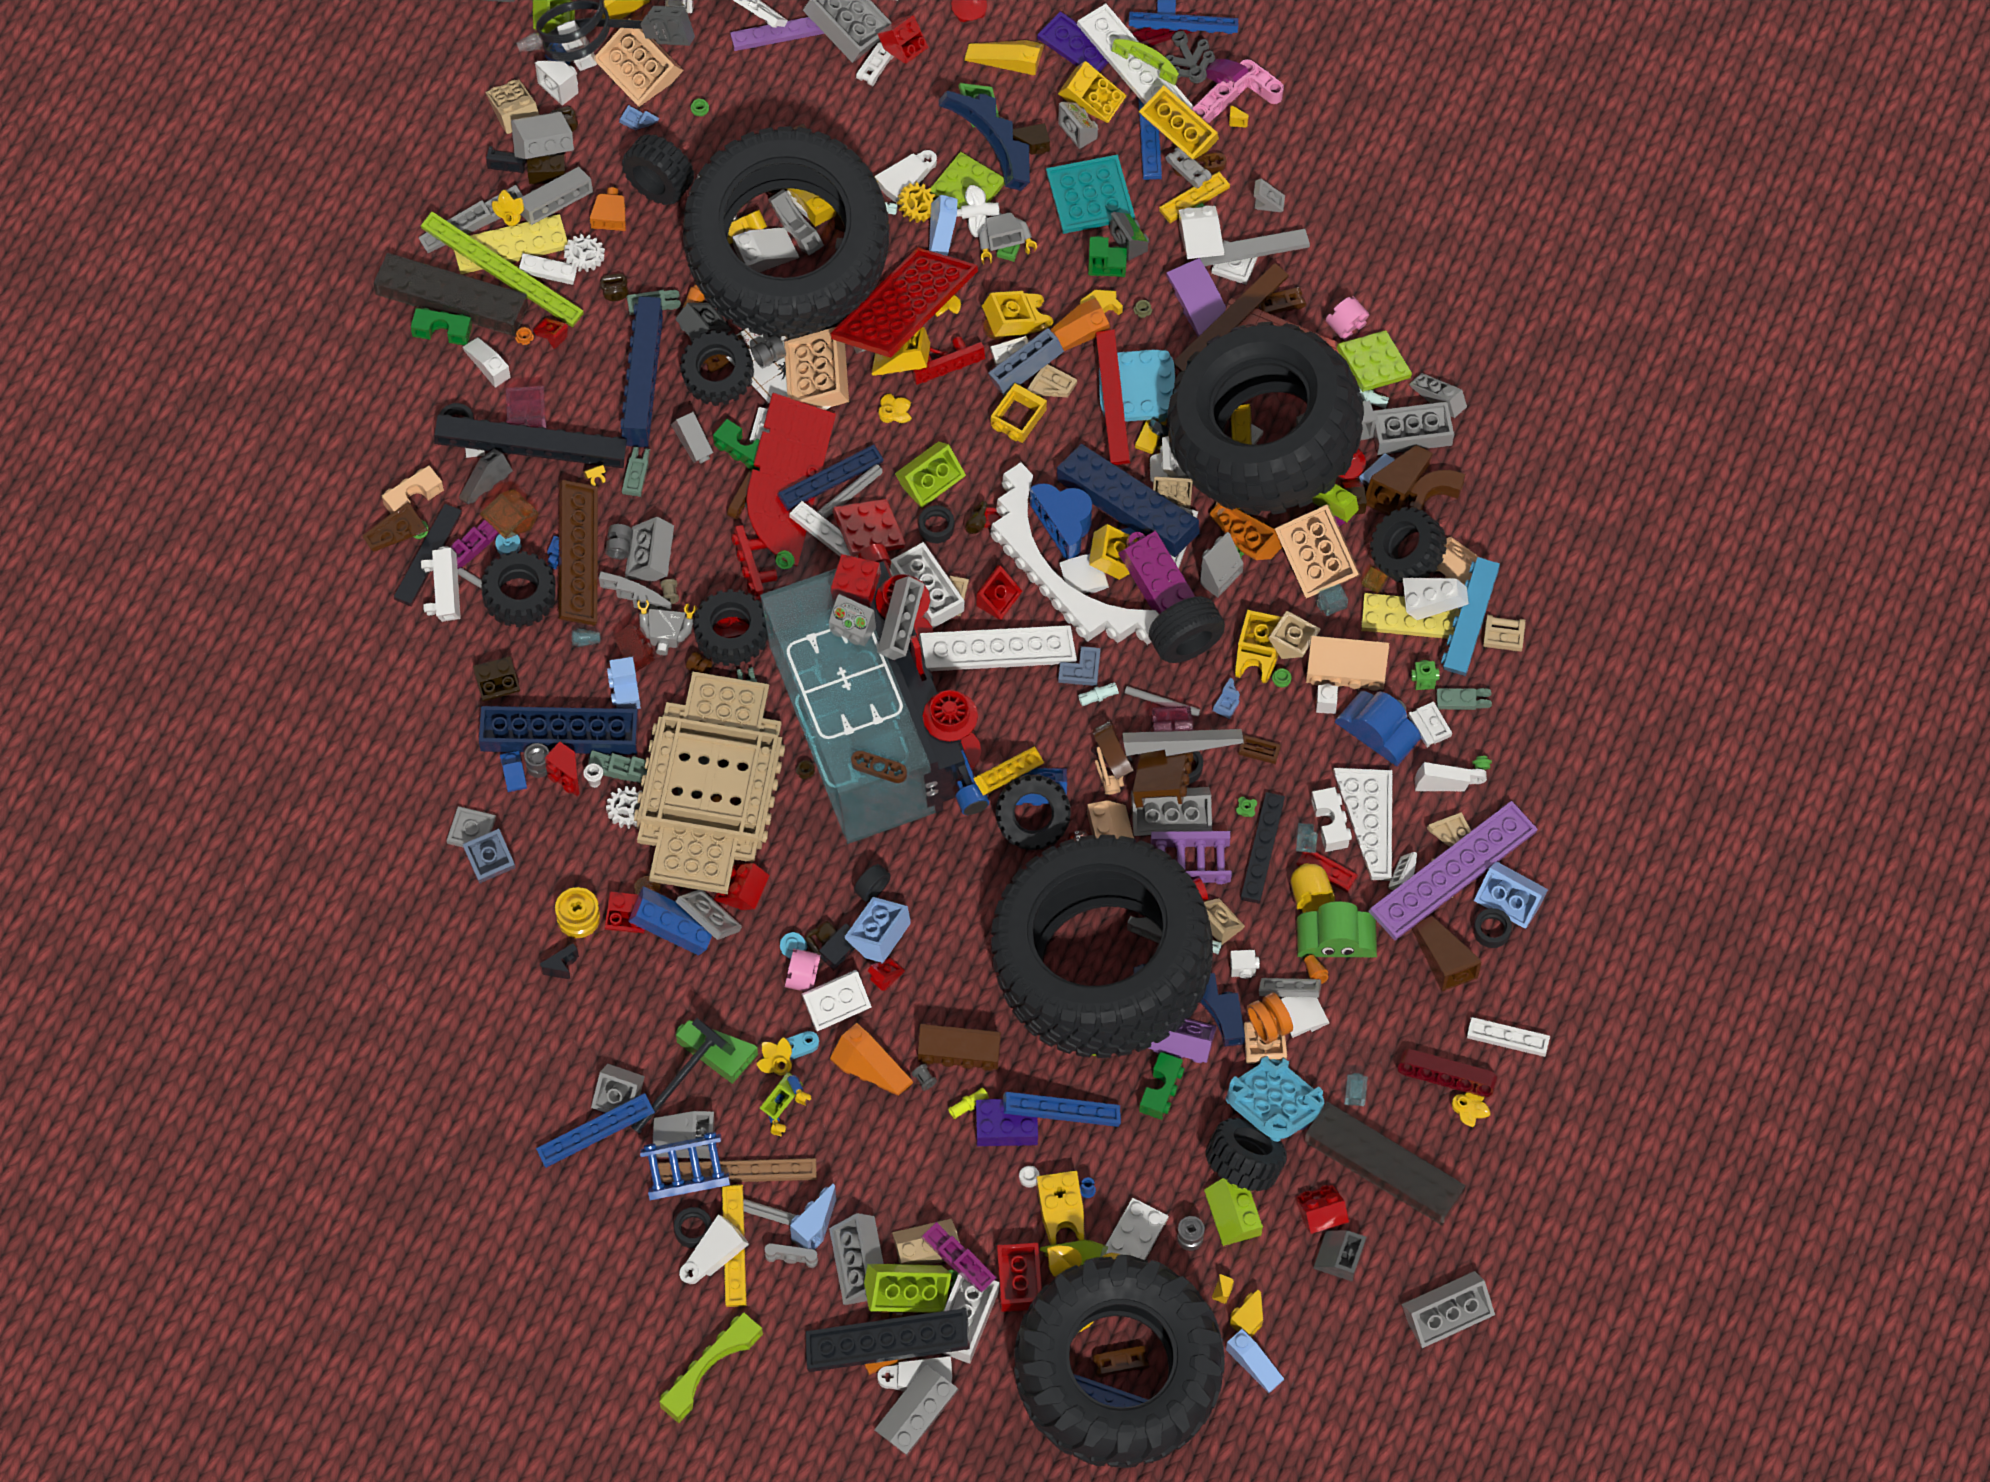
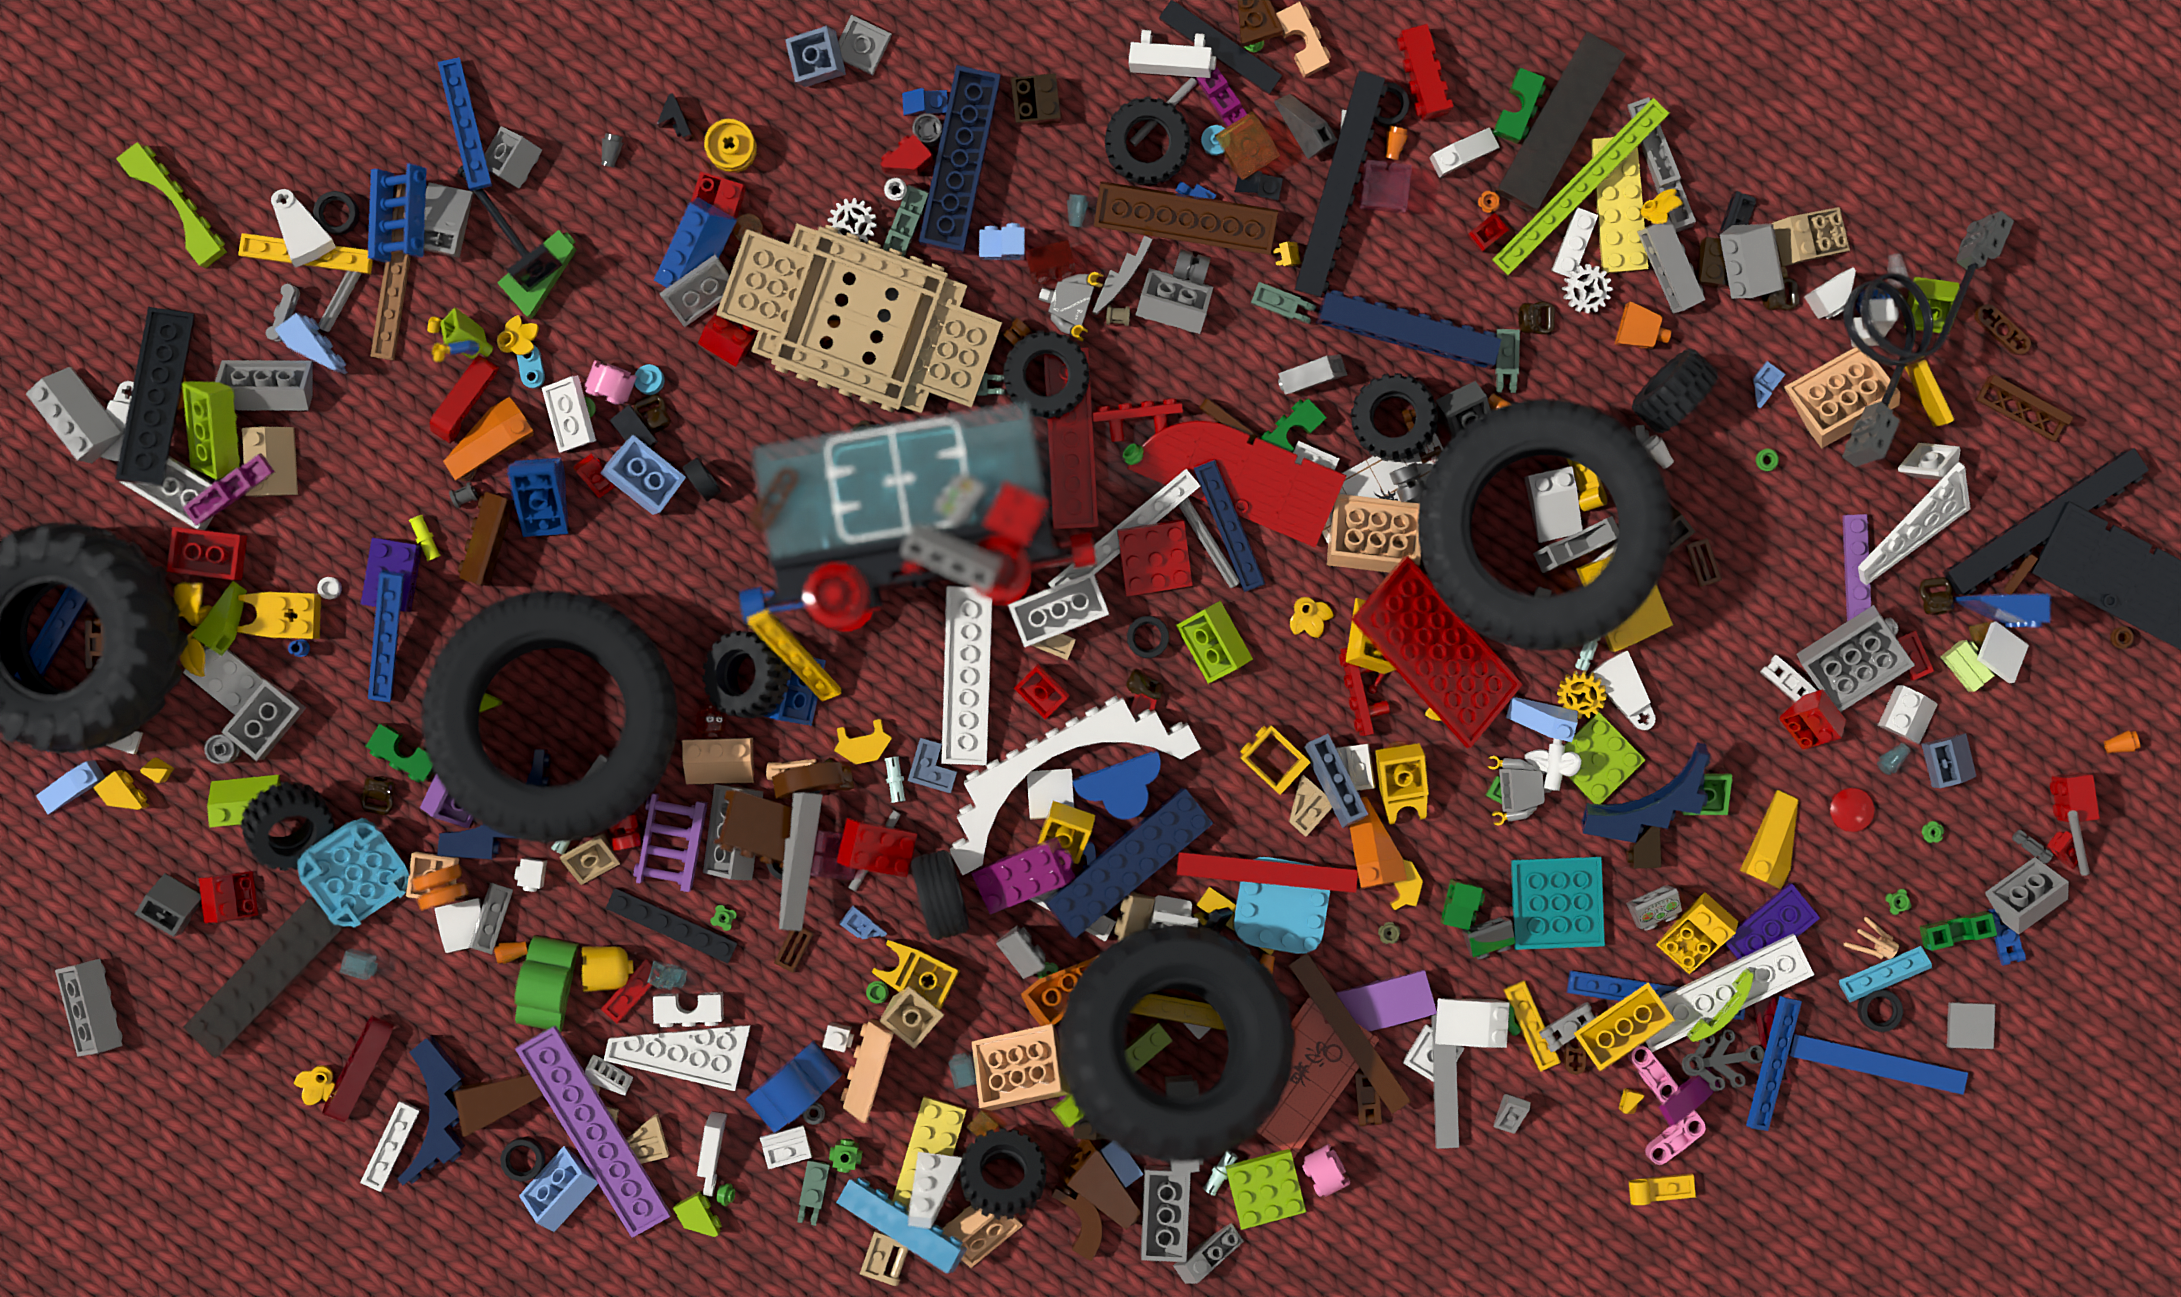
camera: 100 degrees right, 25 degrees up
none -> light grey slope [222,680,306,761]
none -> dark brown piece [360,776,395,815]
none -> dark blue arch [398,1035,465,1185]
none -> red beam [430,355,499,444]
none -> blue brick [508,457,568,537]
none -> dark grey cone [601,133,624,167]
none -> lime slope [673,1191,722,1237]
none -> yellow piece [834,719,892,764]
none -> red brick [837,818,917,878]
none -> black slope [1234,170,1283,202]
none -> orange cone [1385,126,1408,160]
none -> red wedge [1397,24,1454,121]
none -> yellow plate [1628,1173,1696,1205]

